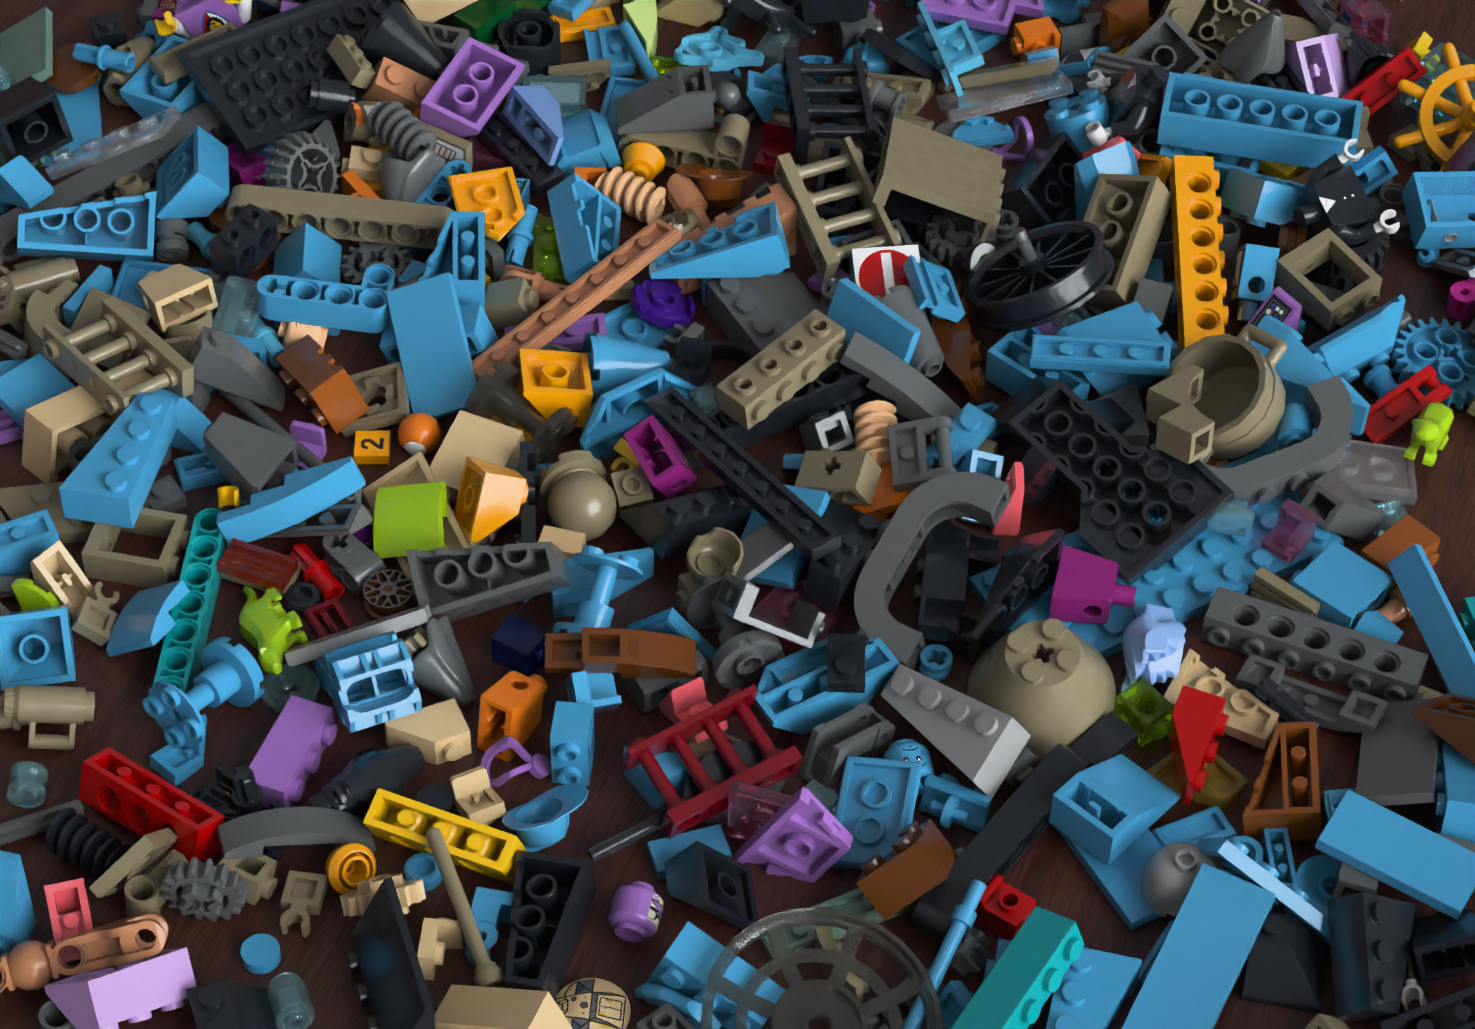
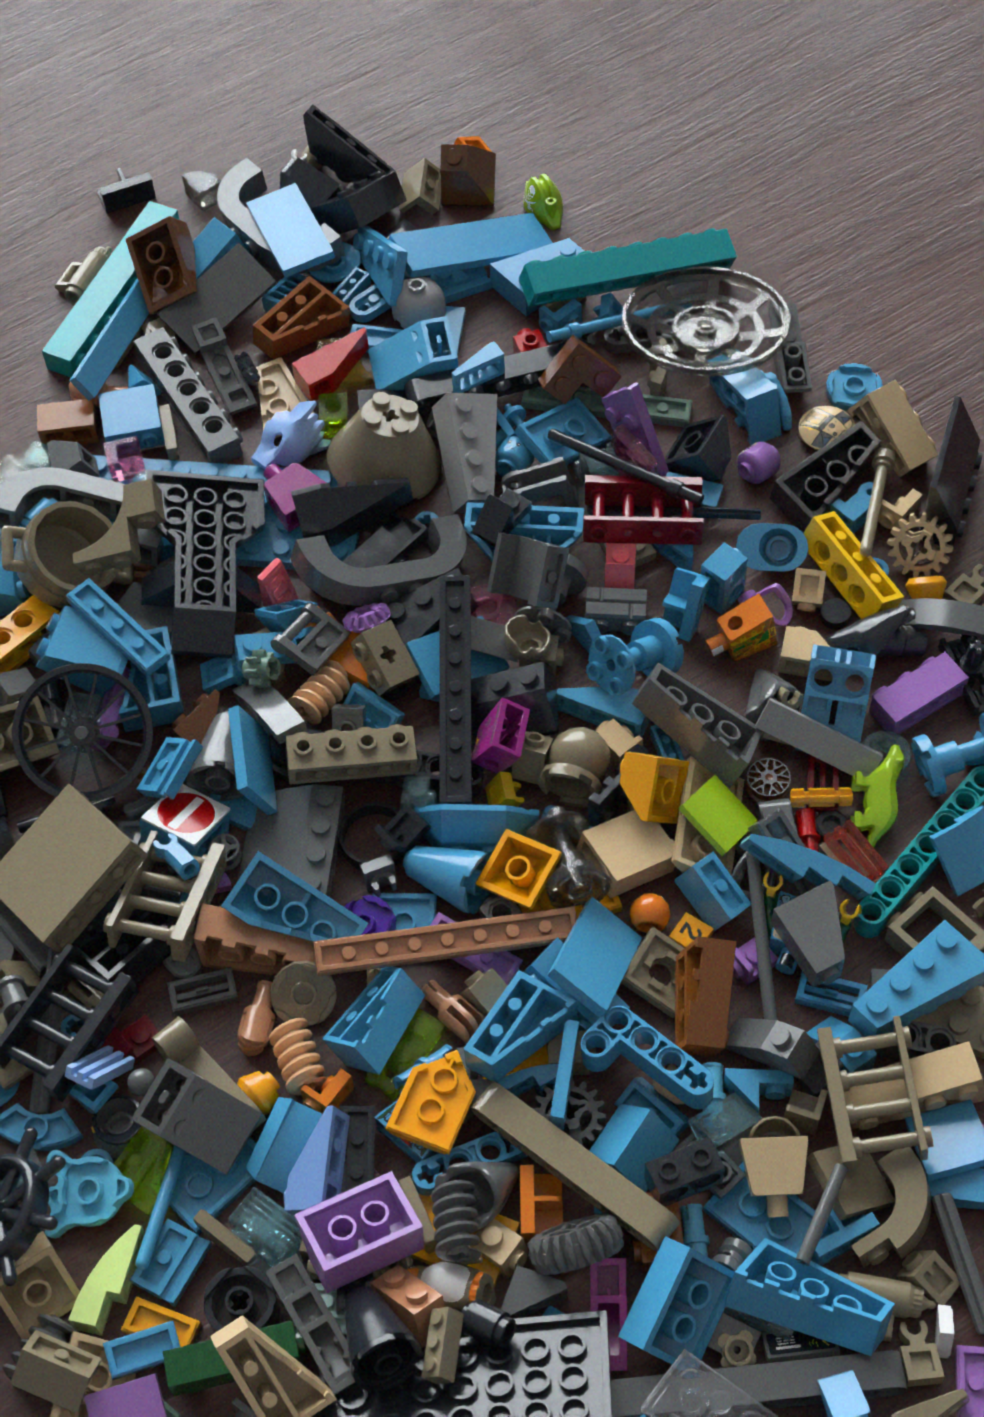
camera: 140 degrees left, 10 degrees up
clear blue brick [491,613,549,677] -> none
reddish brown slope [545,627,696,678] -> none
dark orange piece [675,164,752,207] -> none
none -> light blue tile [65,1045,135,1090]
none -> dark azure bar [153,833,200,880]
none -> sand green gear [242,649,281,688]
none -> medium lavender gear [342,602,391,633]
none -> dark azure slope [452,341,505,393]
none -> black bar [548,428,704,506]
none -> dark azure tile [550,1020,579,1130]
none -> dark azure panel [675,851,751,932]
none -> light orange axle [790,787,853,807]
none -> dark grey piece [795,1163,848,1266]

